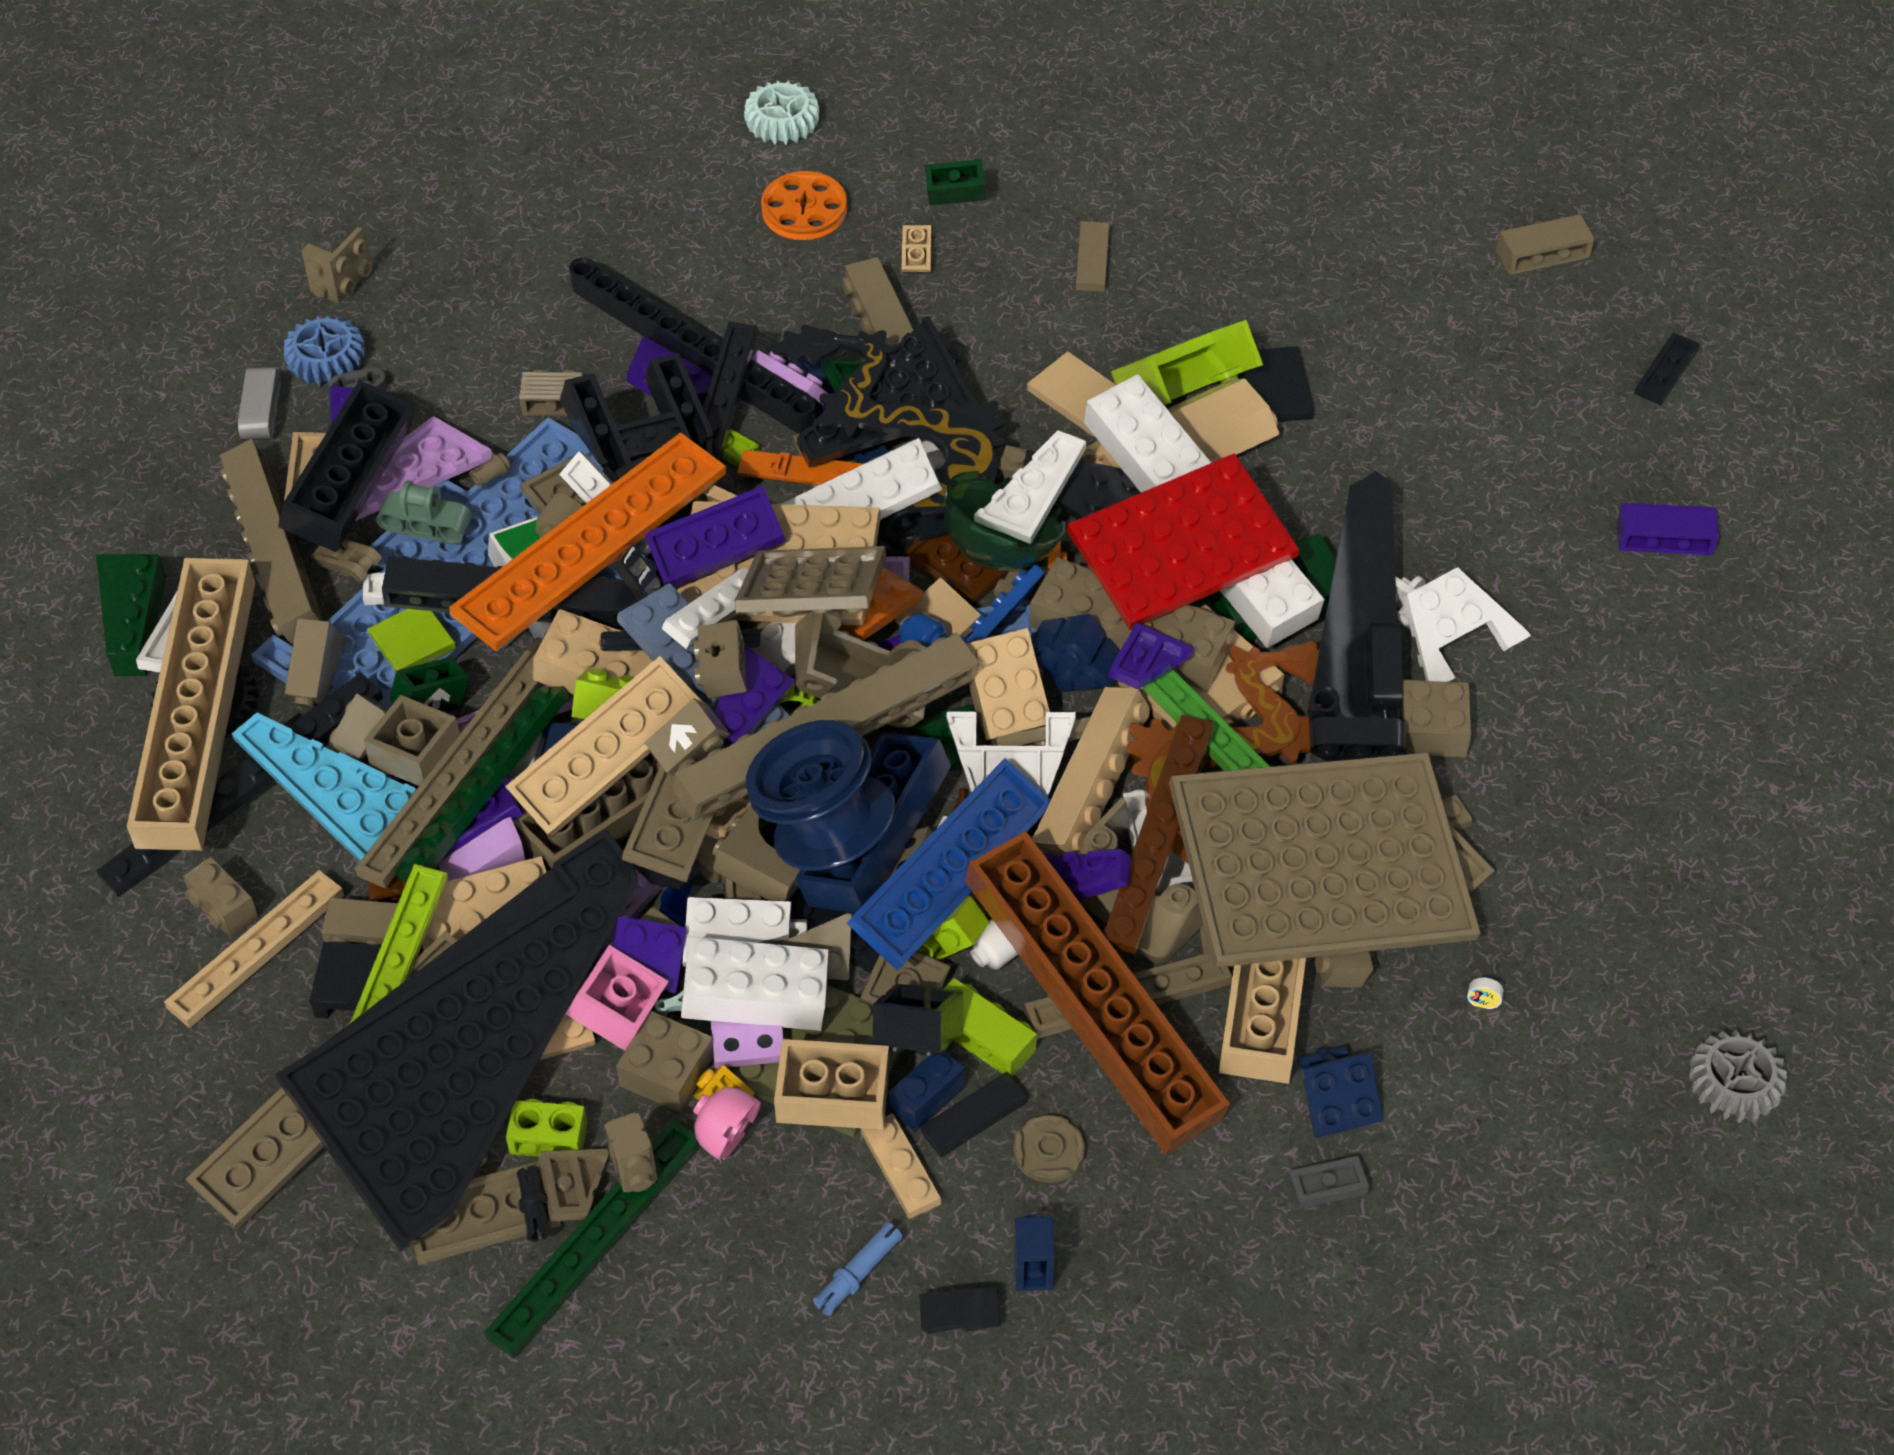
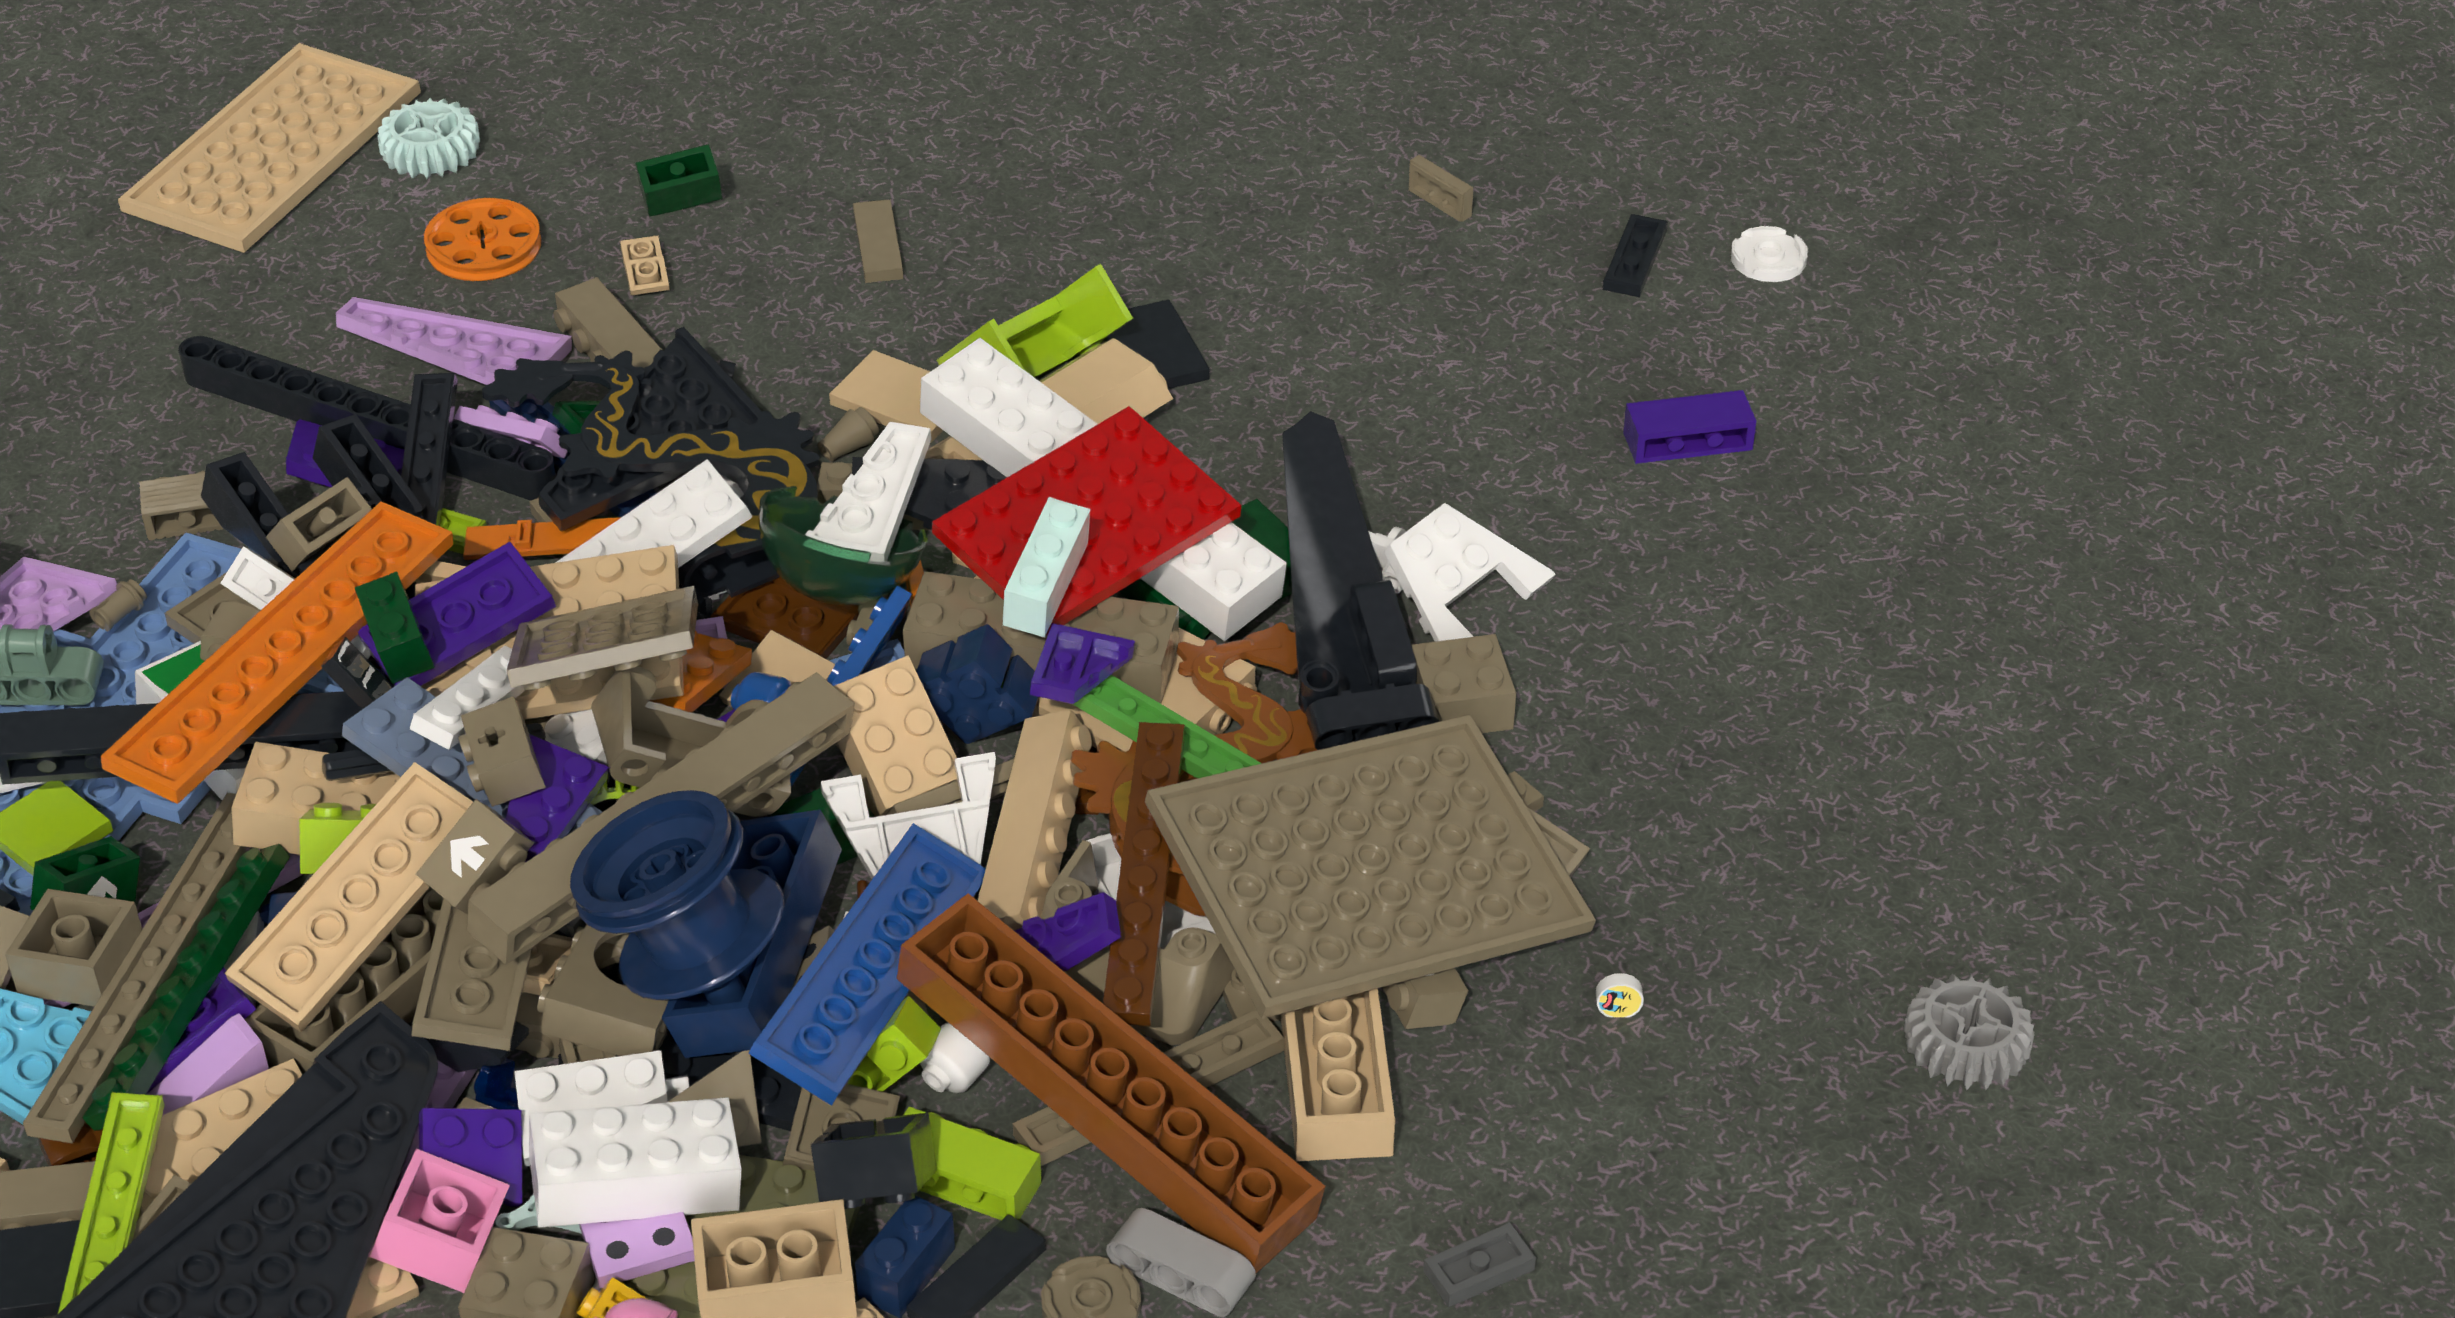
camera: 15 degrees left, 10 degrees down
dark blue plate [1297,1045,1383,1138] -> none
dark tan brick [1496,214,1594,275] -> none
none -> tan plate [118,43,421,253]
none -> dark tan brick [266,477,372,571]
none -> lavender wing [336,297,572,385]
none -> dark green brick [355,572,435,684]
none -> dark tan cone [817,407,879,462]
none -> light aqua brick [1003,497,1091,638]
none -> light grey beam [1106,1208,1256,1317]
none -> dark tan plate [1409,155,1473,222]
none -> white tile [1731,226,1807,282]

